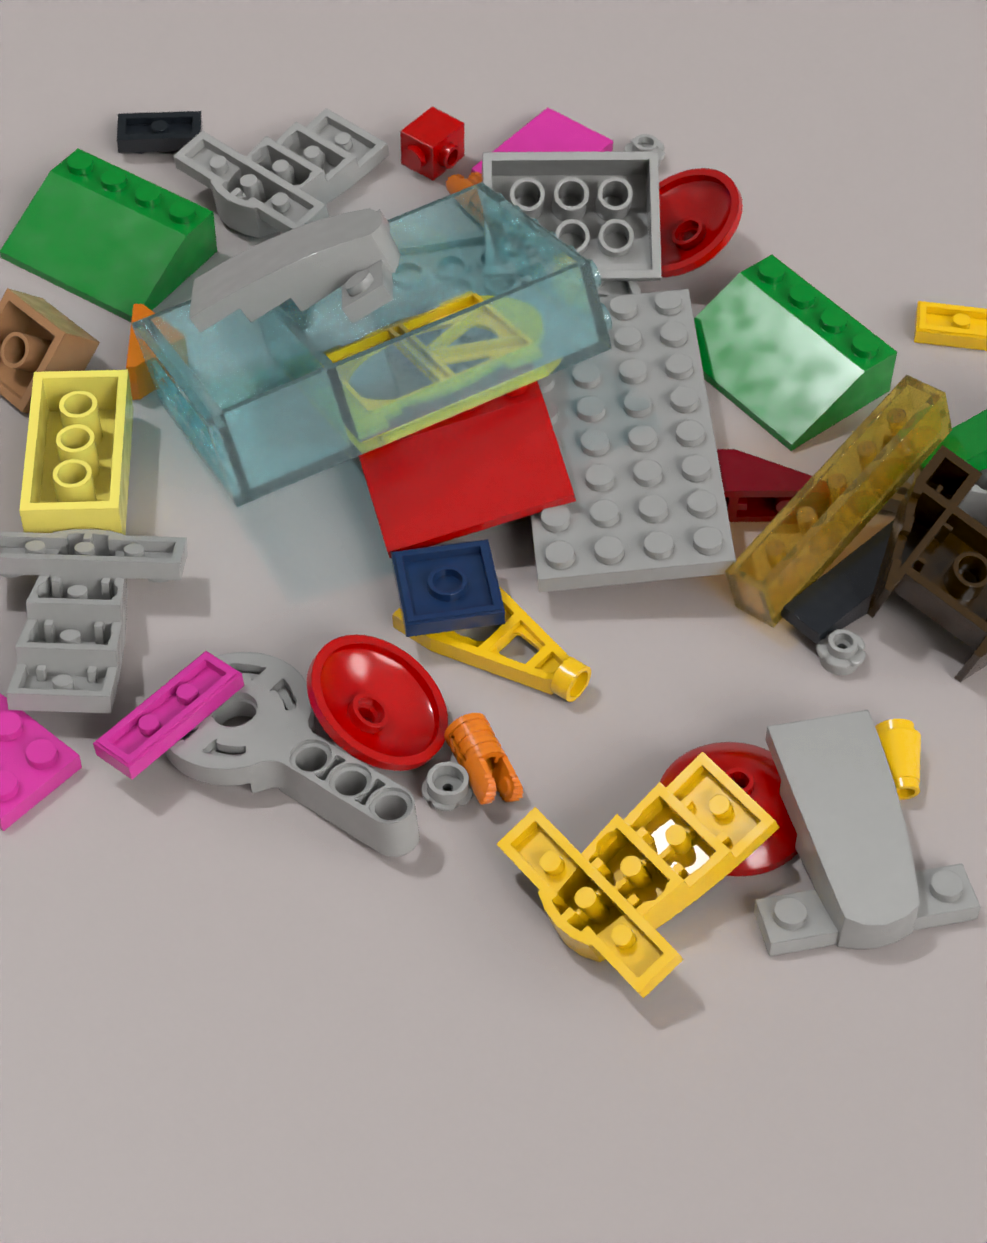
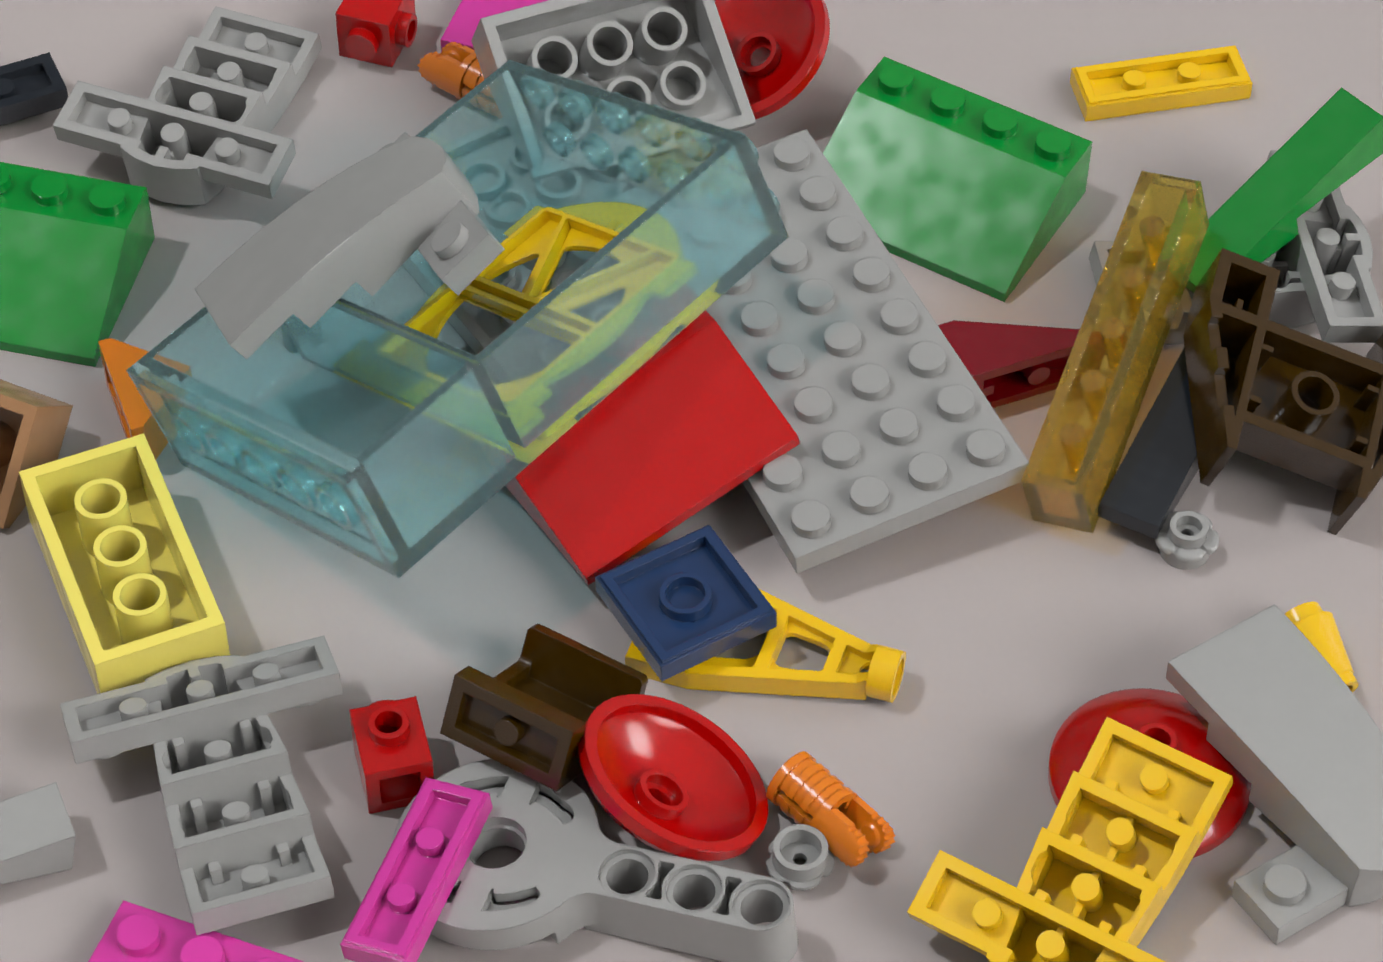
camera: 20 degrees left, 0 degrees up
none -> red brick [349,696,434,814]
none -> dark brown panel [440,623,648,791]

